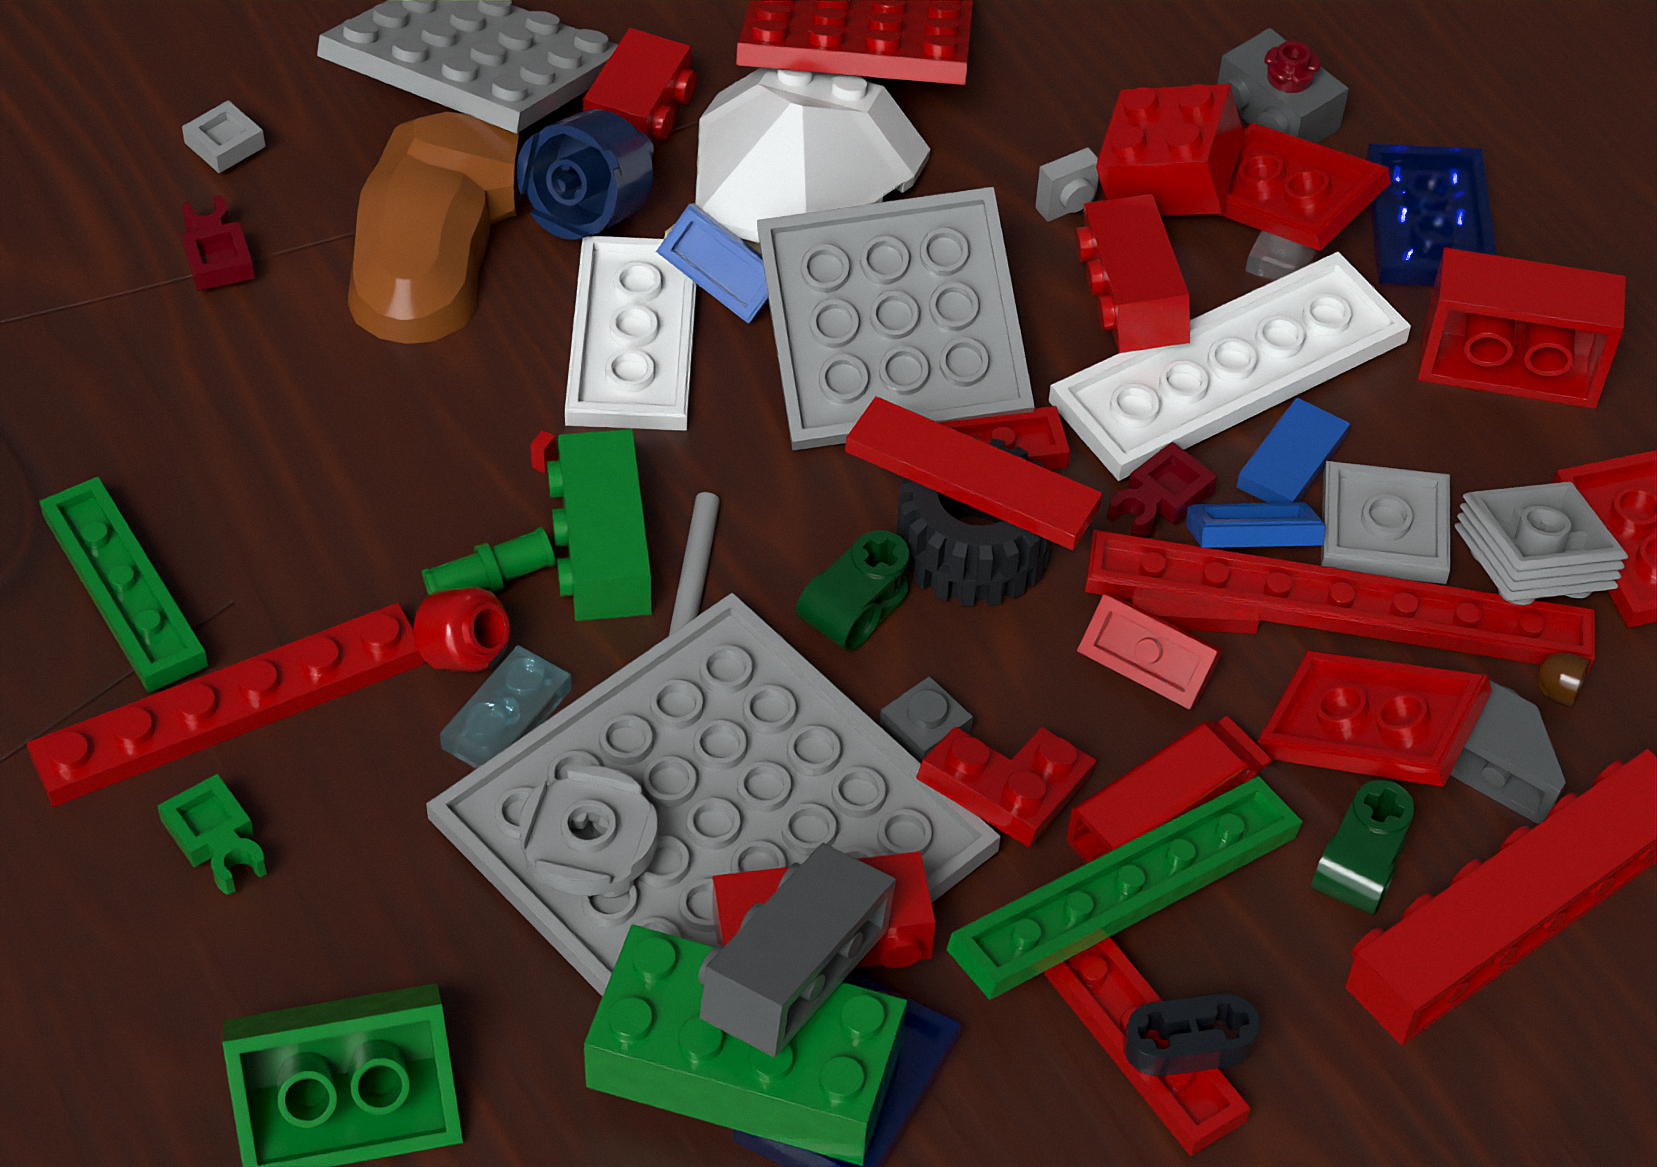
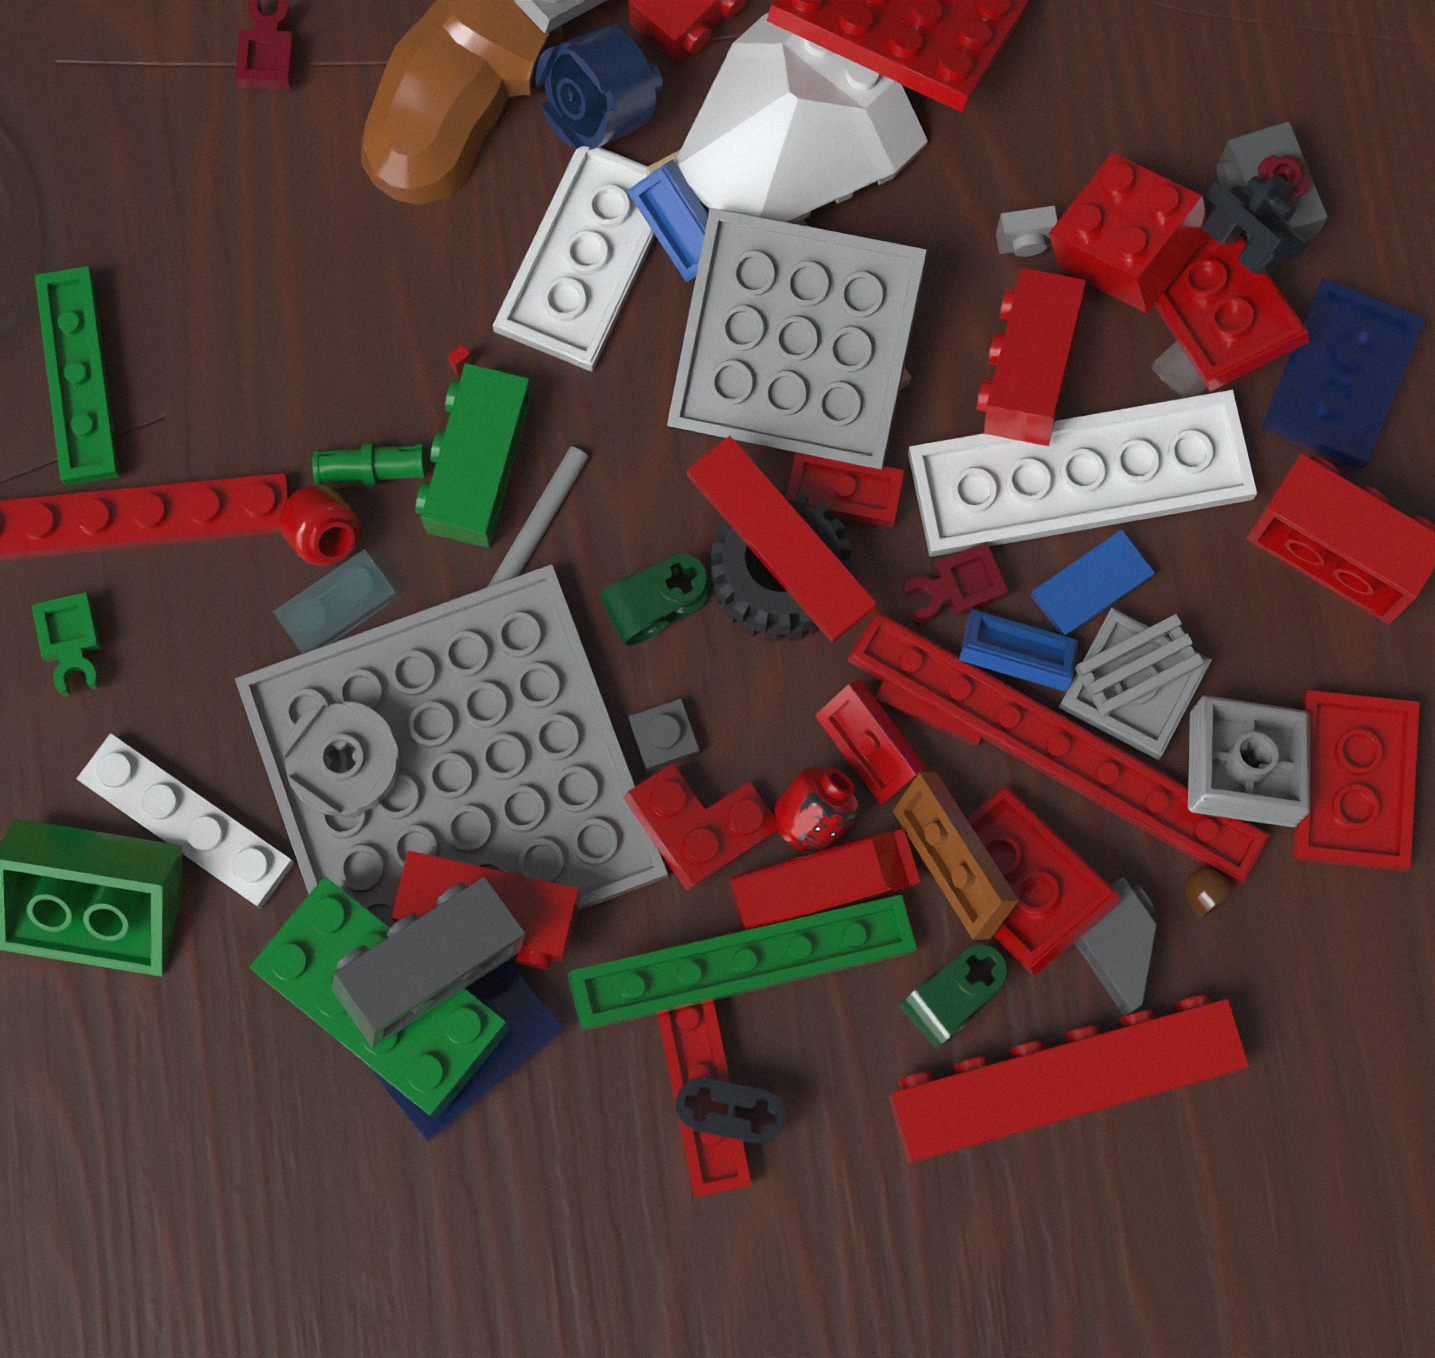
camera: 25 degrees right, 25 degrees up
none -> white plate [76,733,294,909]
none -> red head [775,767,859,851]
none -> dark orange plate [893,772,1019,940]
none -> light grey tile [1075,614,1204,718]
none -> black hips [1202,175,1309,275]

